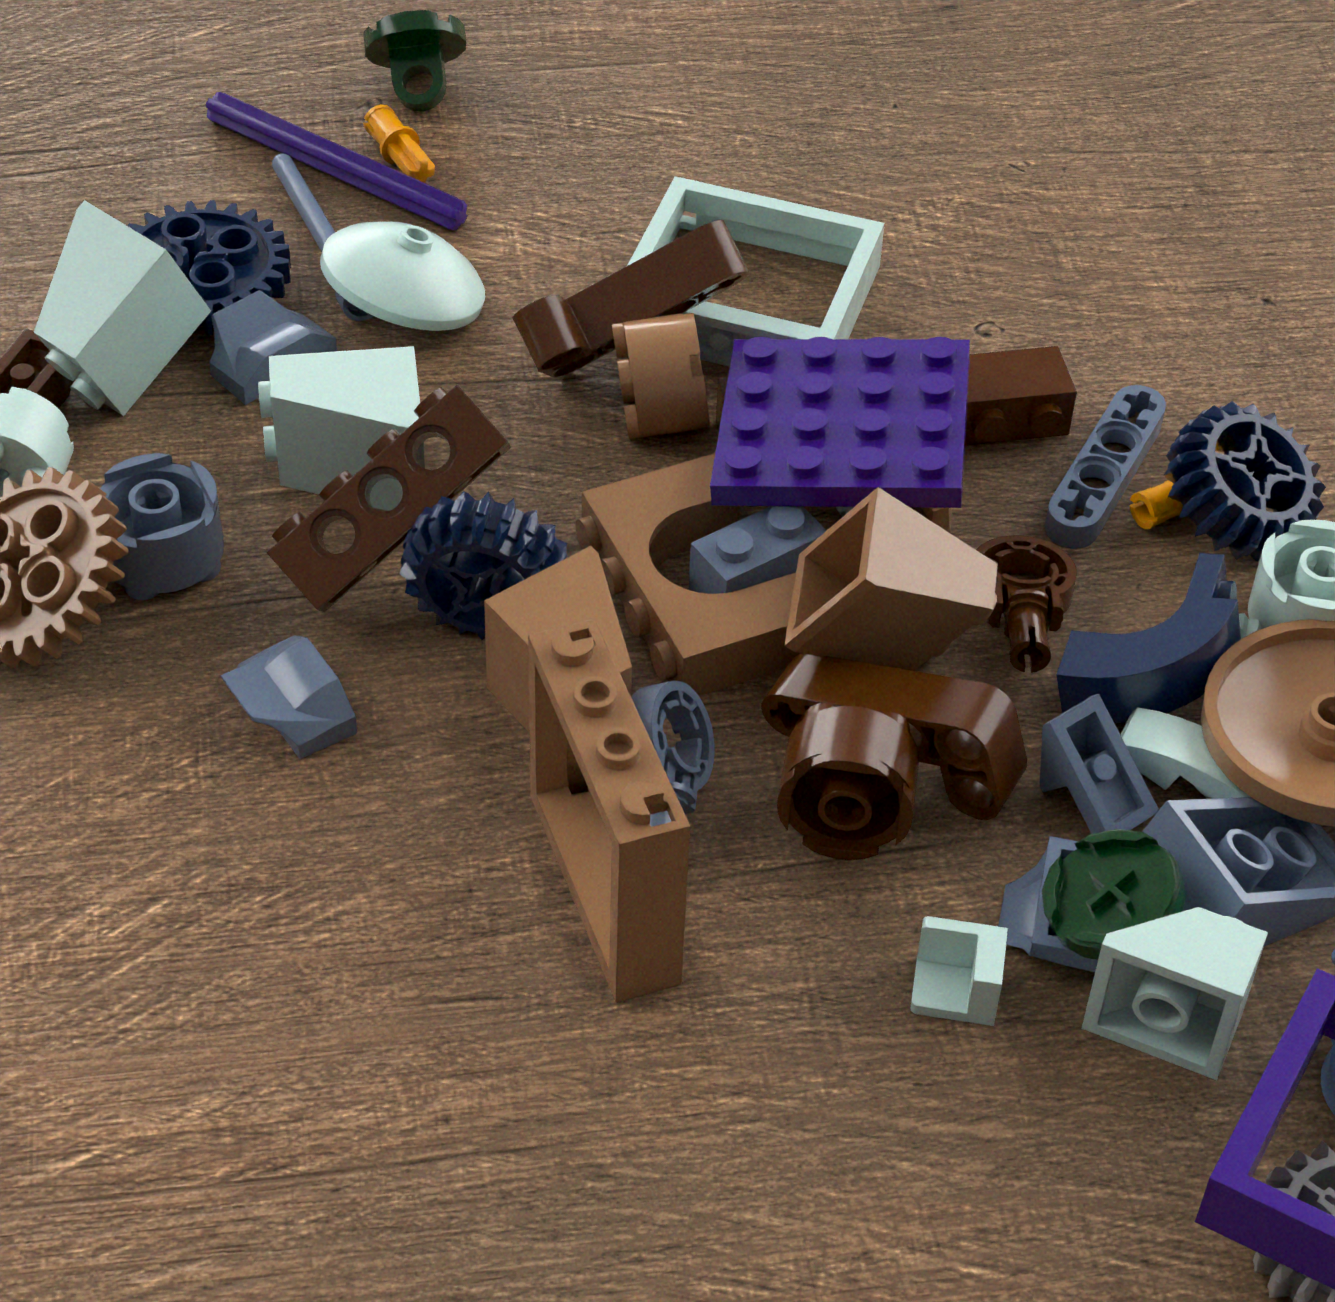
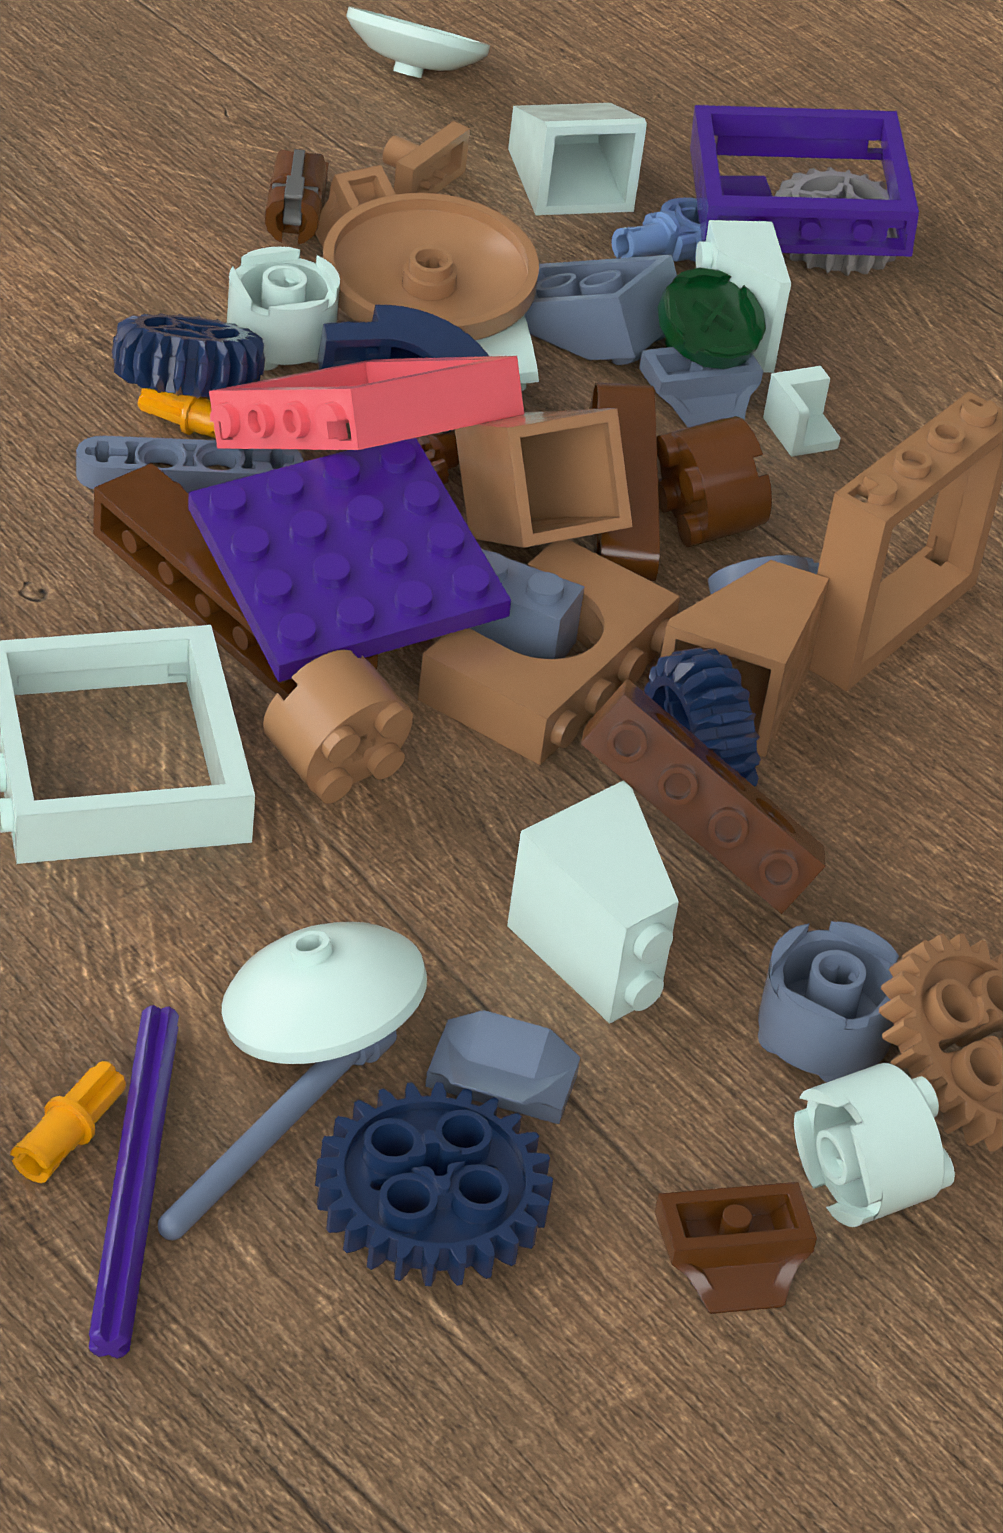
camera: 125 degrees left, 5 degrees down
light aqua slope [34,200,211,416] -> none
sand blue slope [220,635,357,759] -> none
reddish brown beam [512,220,749,377] -> none
sand blue slope [1039,694,1159,834] -> none
none -> coral window [209,356,524,450]

